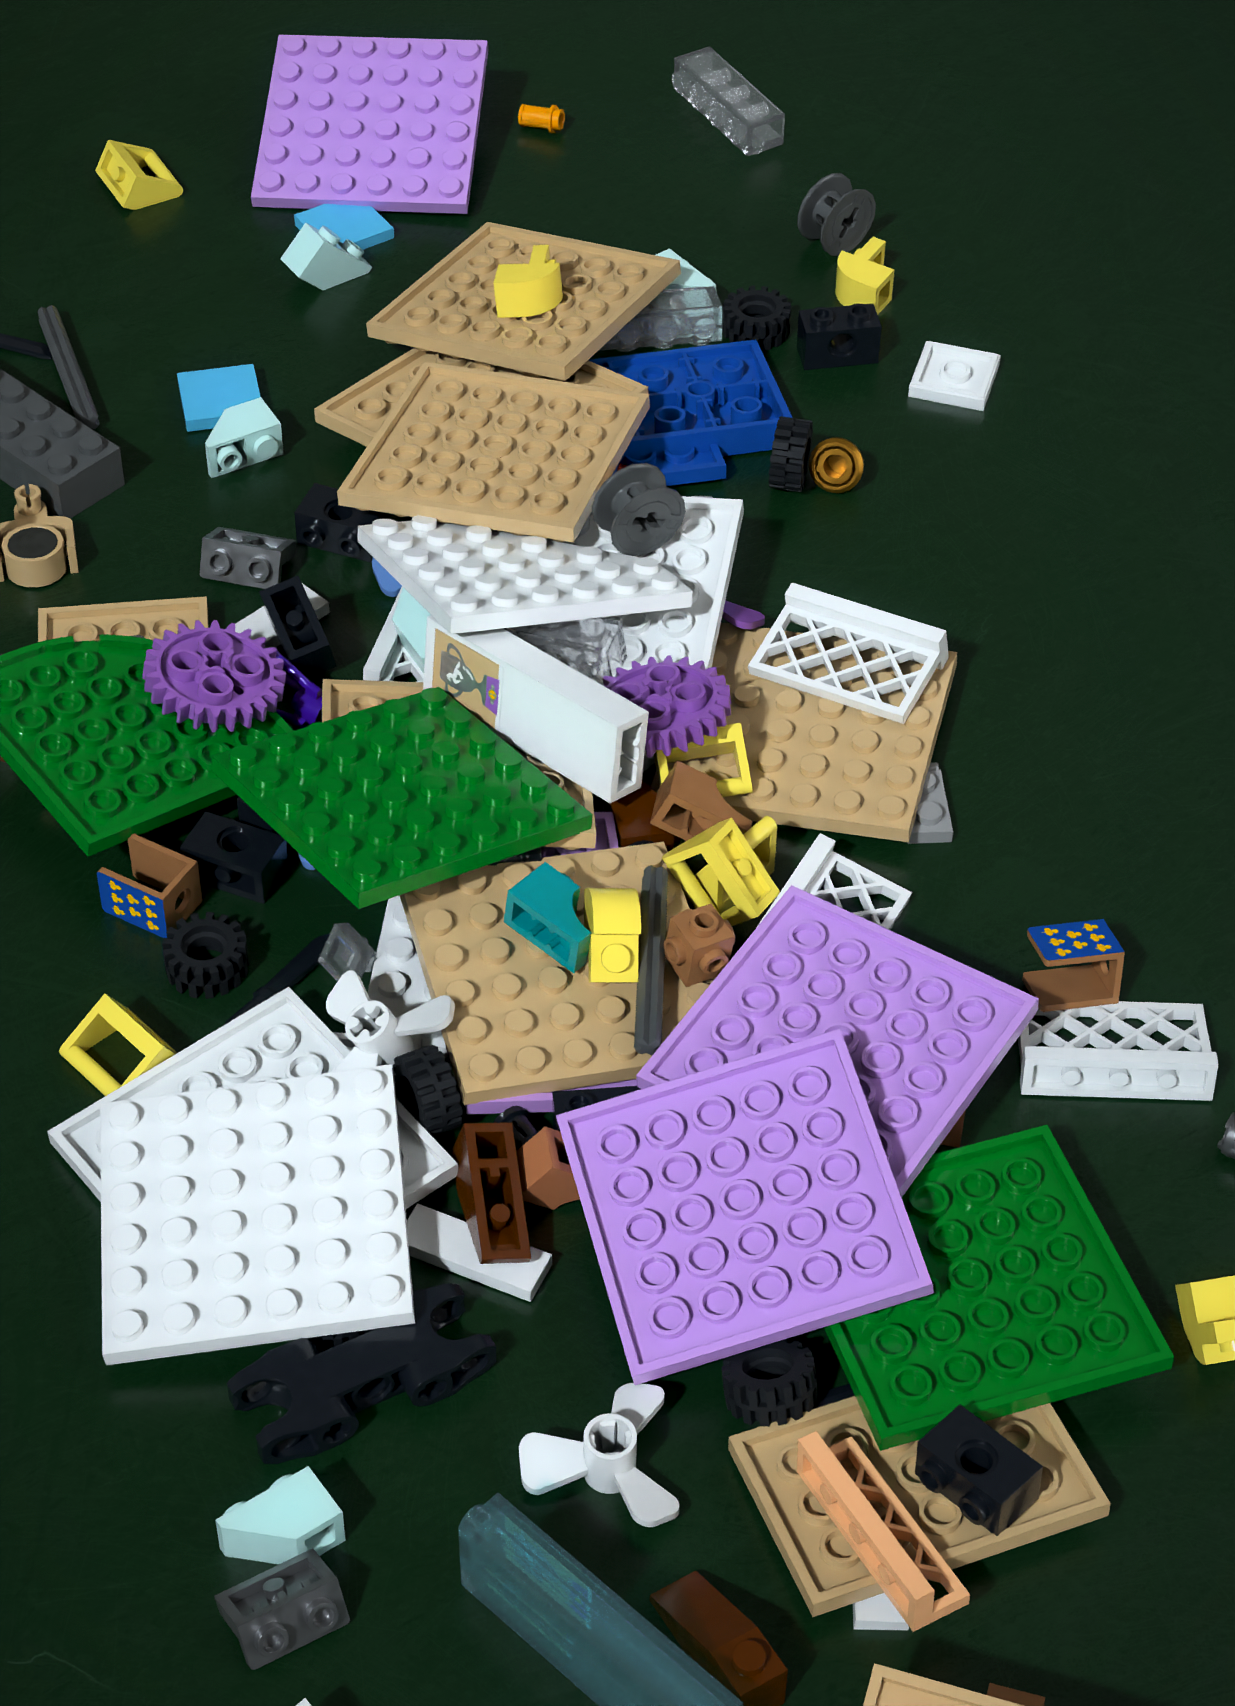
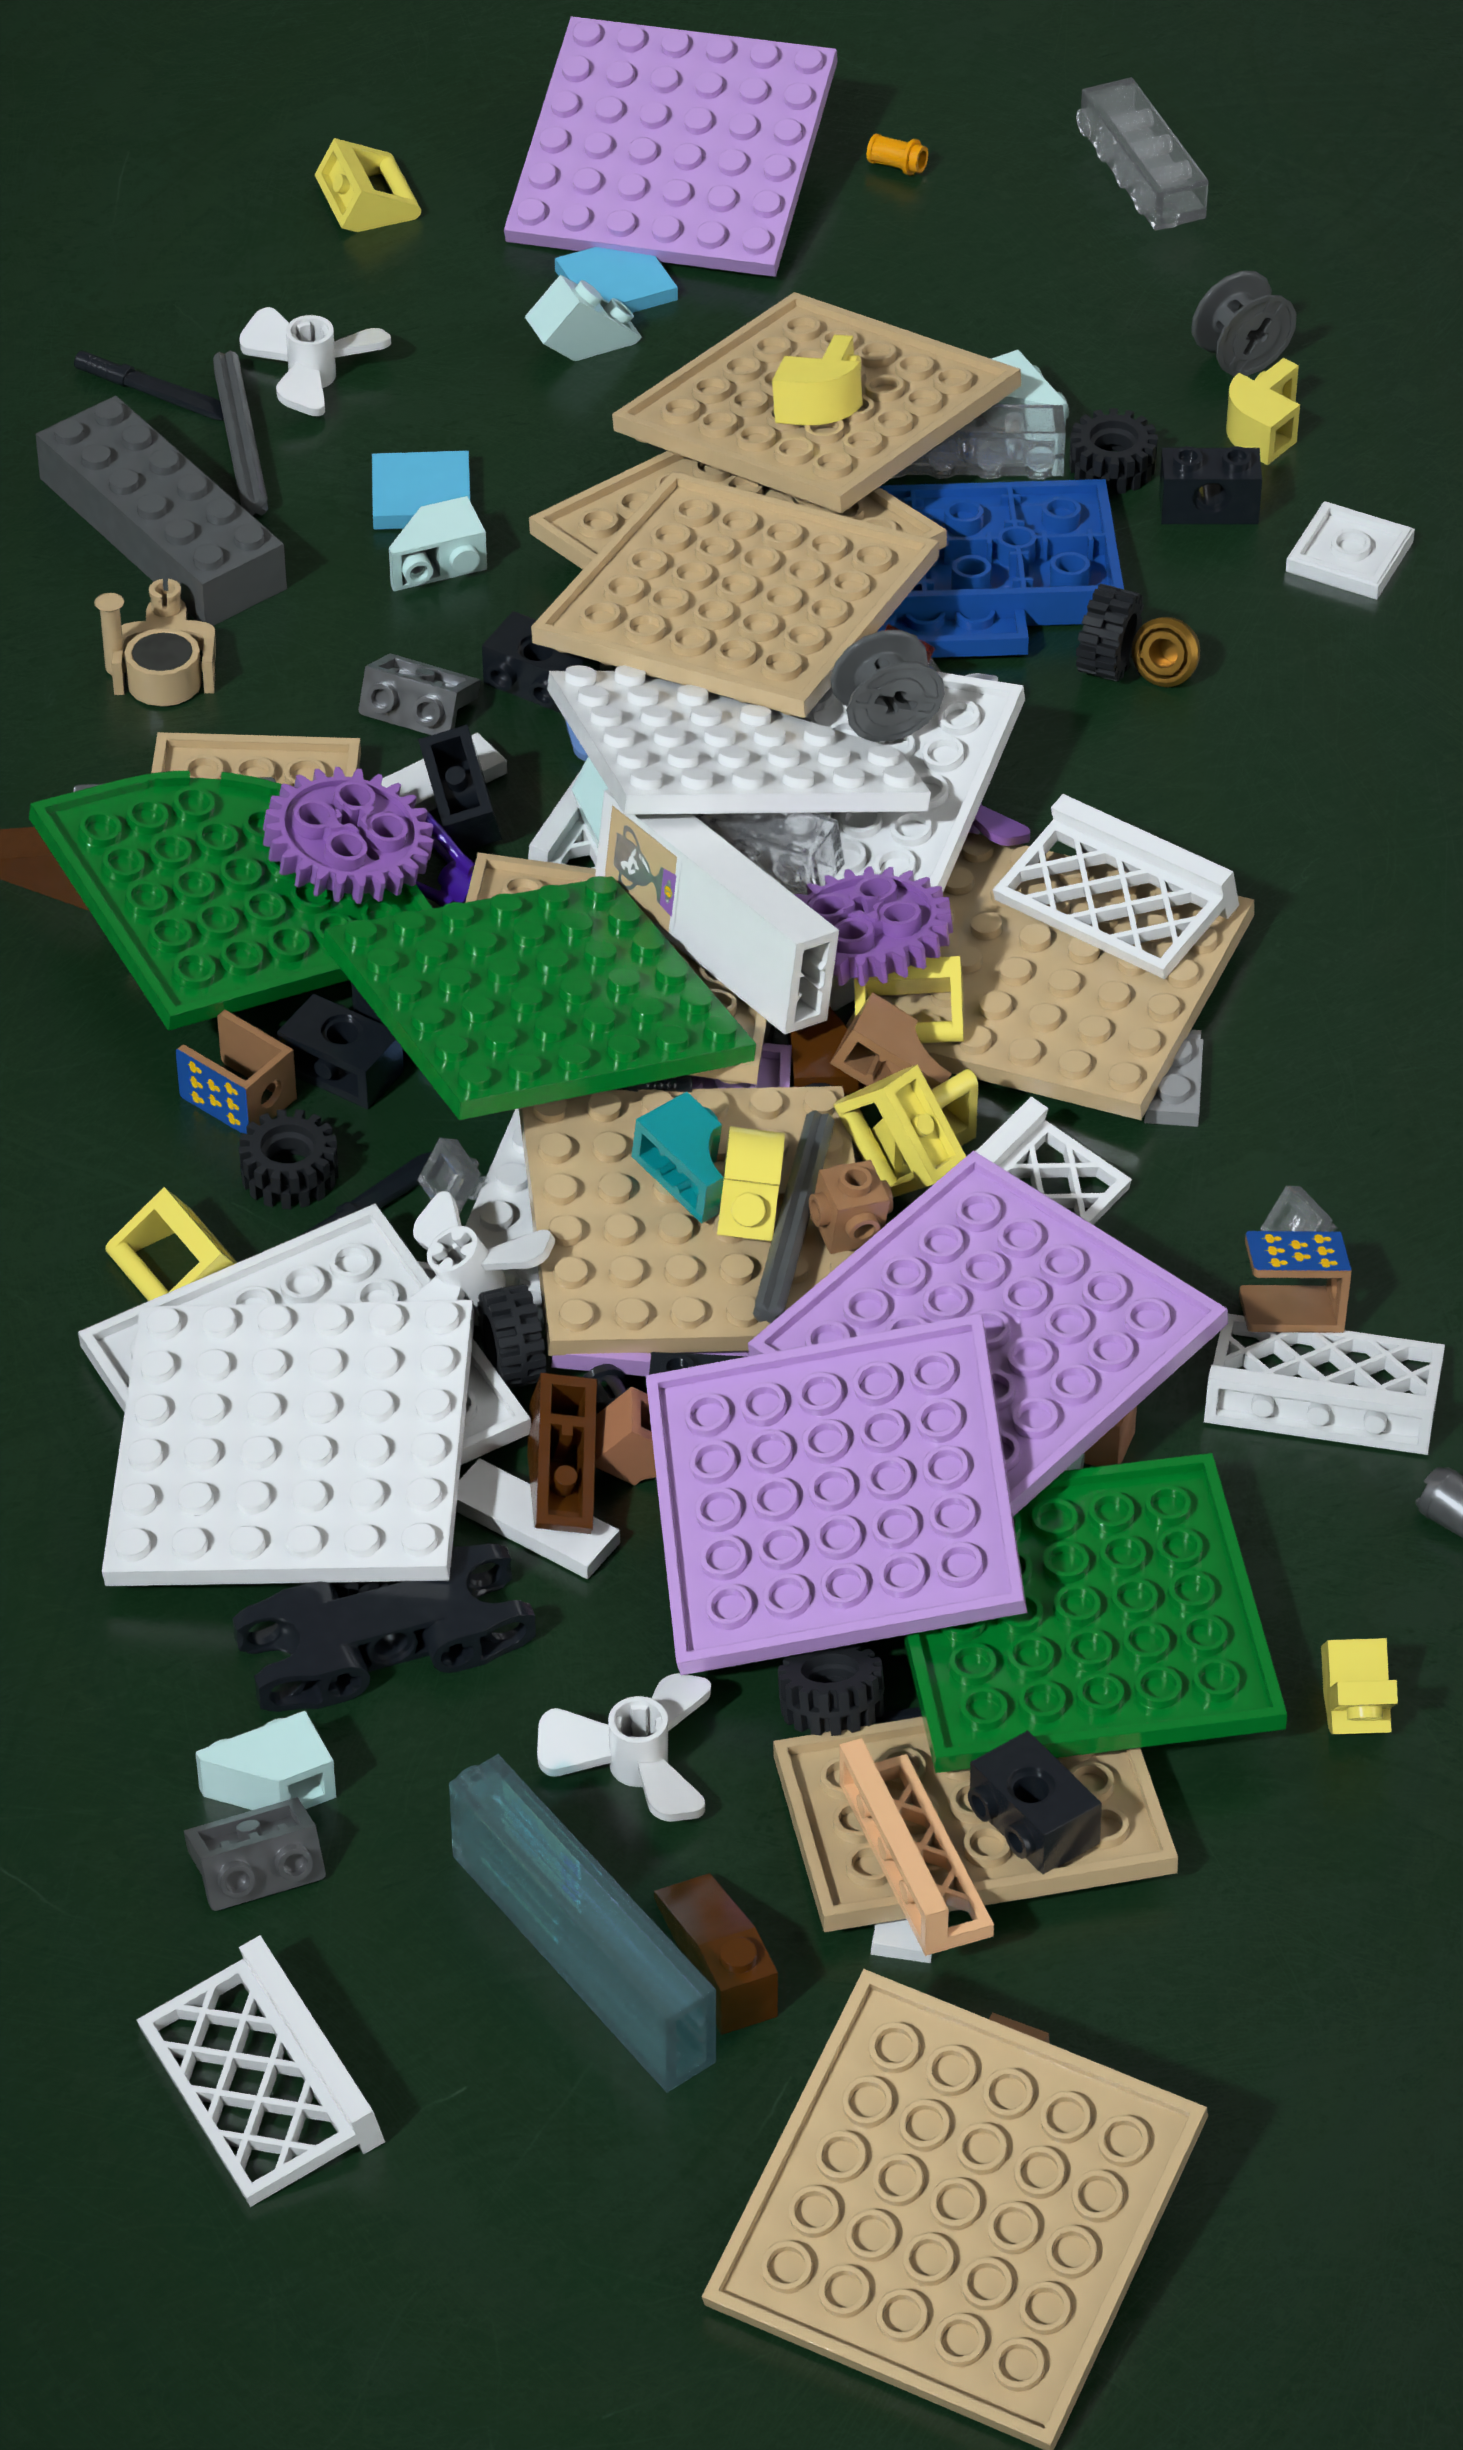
camera: 10 degrees right, 0 degrees up
none -> white piece [240,307,391,416]
none -> clear tile [1260,1186,1337,1232]

